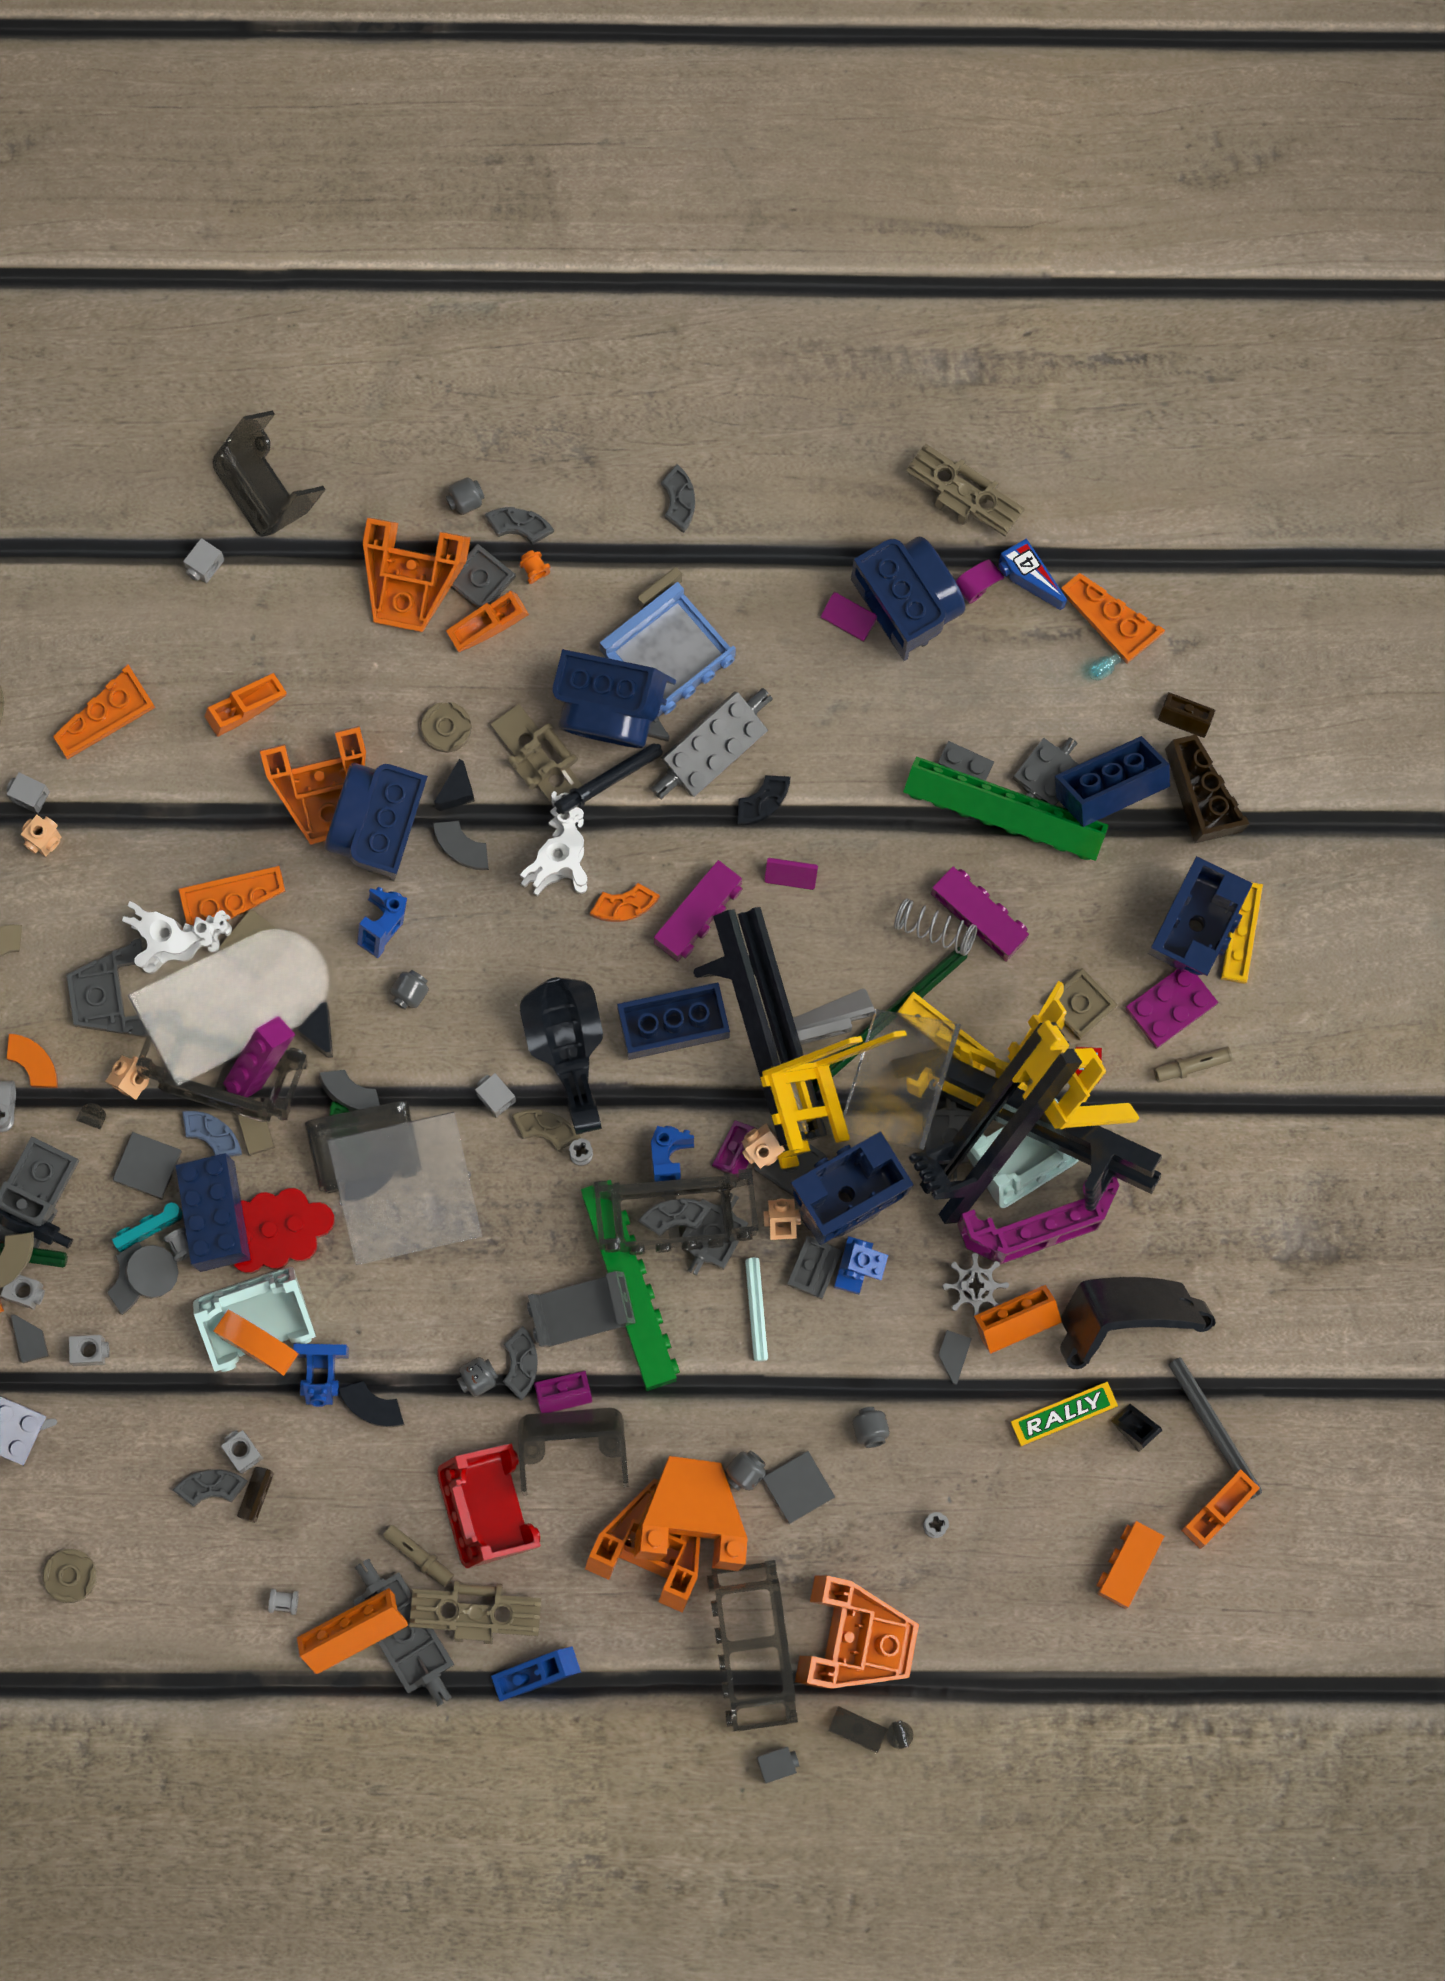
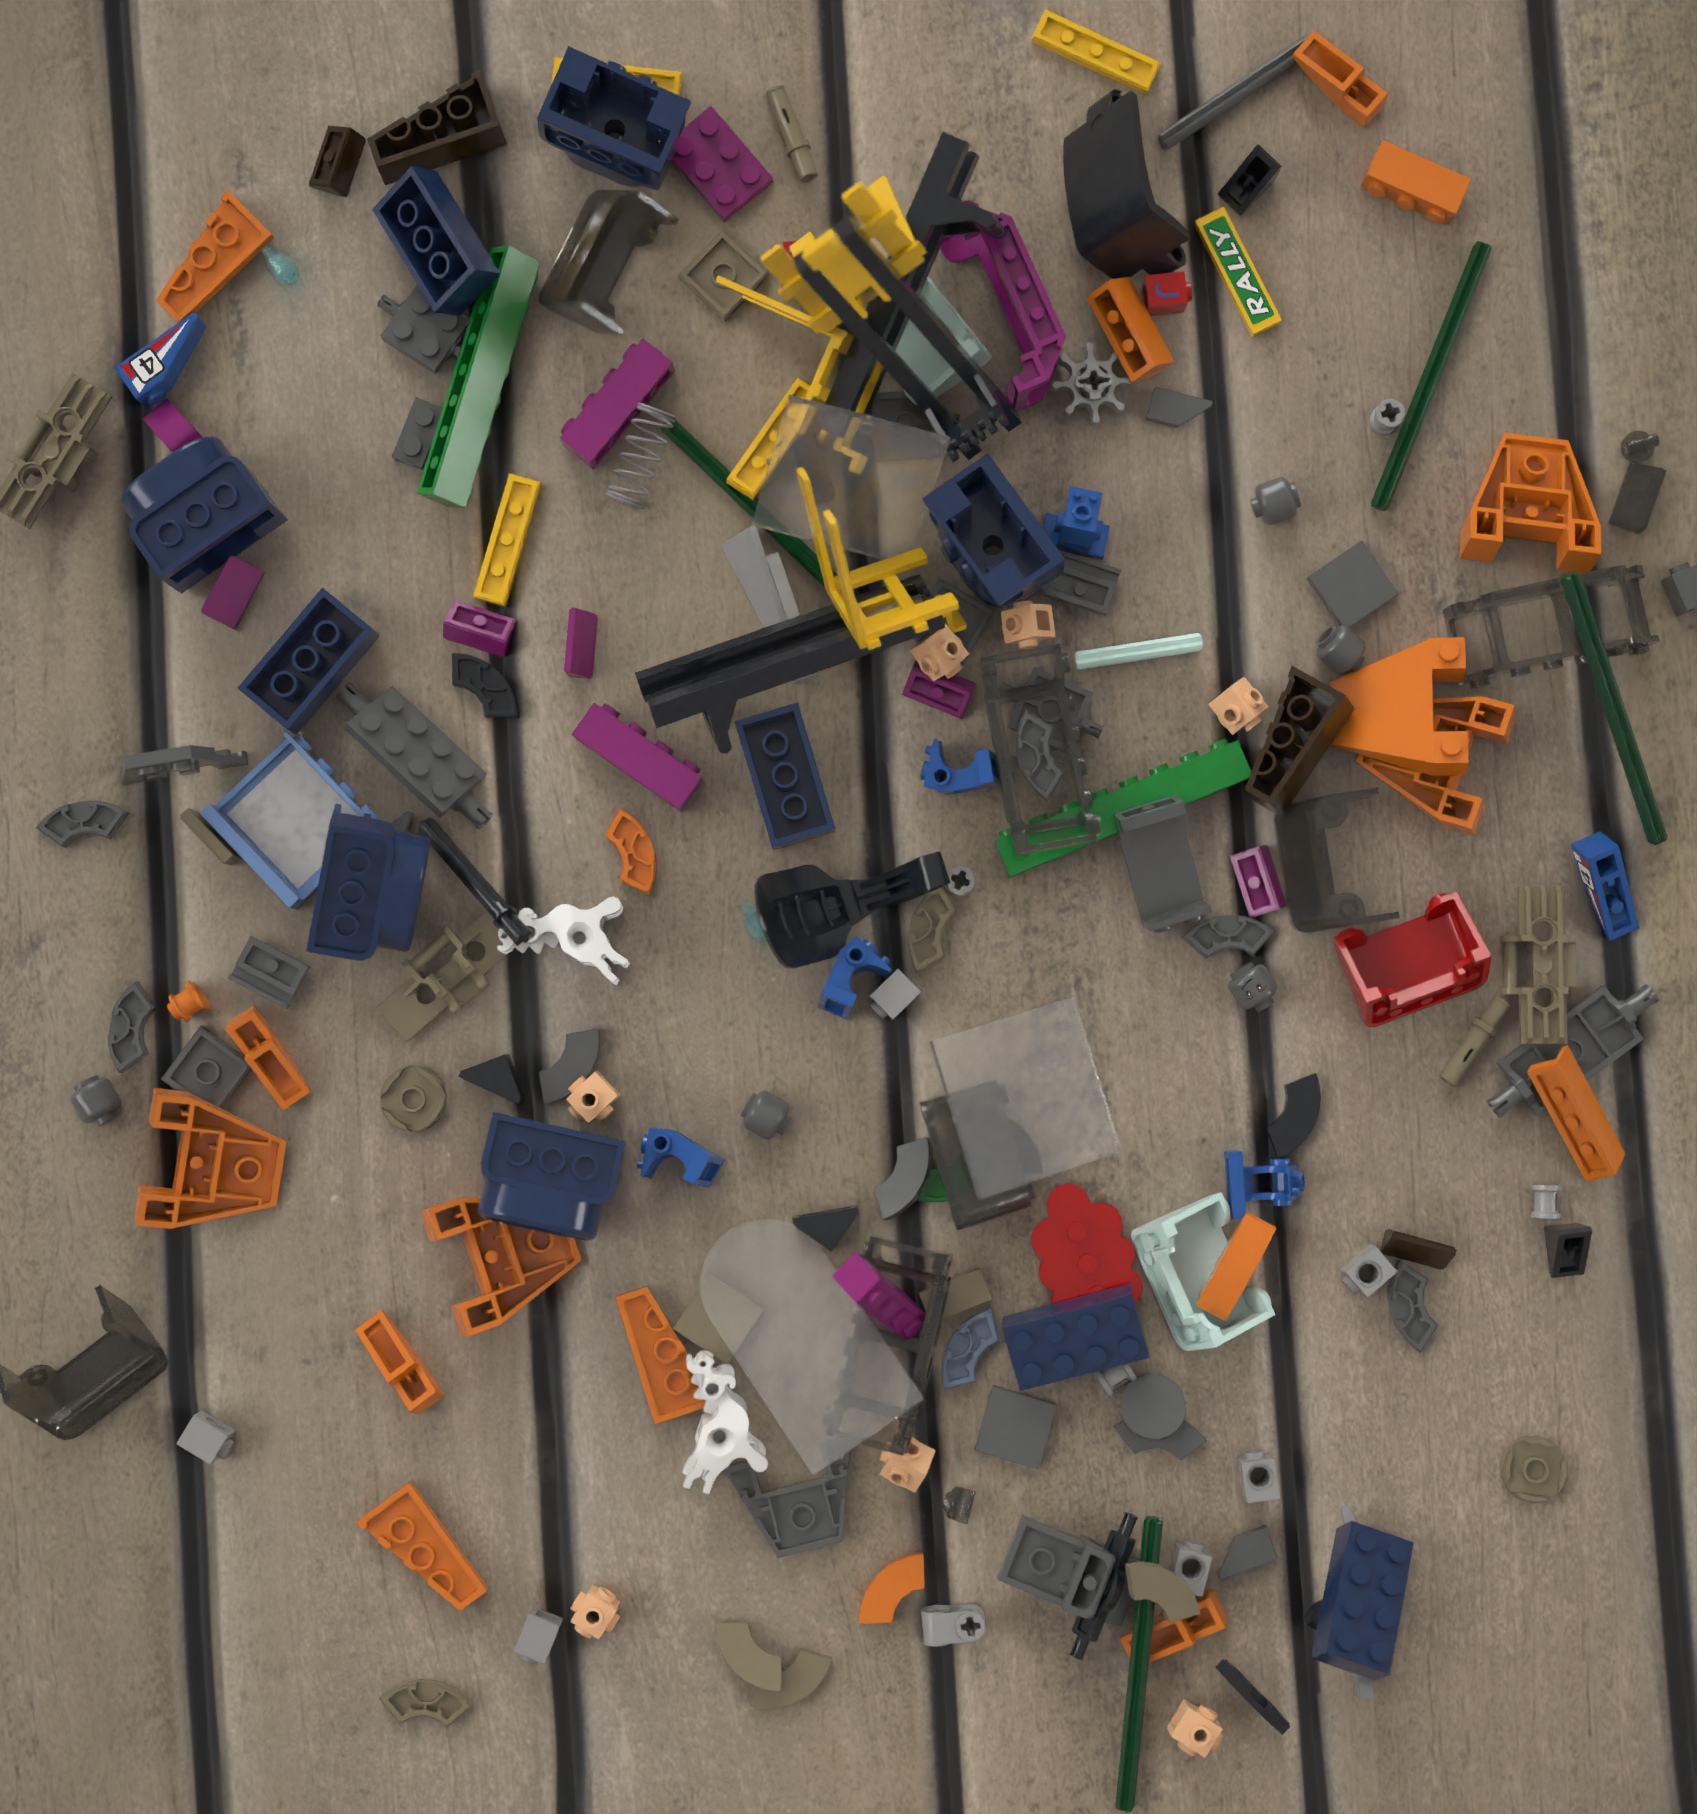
camera: 90 degrees left, 10 degrees up
teal plate [112,1202,183,1253] -> none
none -> dark grey wing [120,745,249,785]
none -> dark grey plate [228,936,311,1009]
none -> dark blue brick [238,587,380,735]
none -> magenta slope [443,600,516,657]
none -> yellow tile [473,473,542,607]
none -> clear smoke windscreen [538,190,679,335]
none -> light nougat brick [566,1071,620,1123]
none -> blue tile [817,936,891,1020]
none -> yellow tile [1031,9,1161,96]
none -> red brick [1142,271,1192,316]
none -> light nougat brick [1208,676,1268,735]
none -> dark brown wedge [1245,666,1355,817]
none -> dark green axle [1371,241,1492,511]
none -> black slope [1544,1223,1592,1278]
none -> dark green axle [1560,571,1668,845]

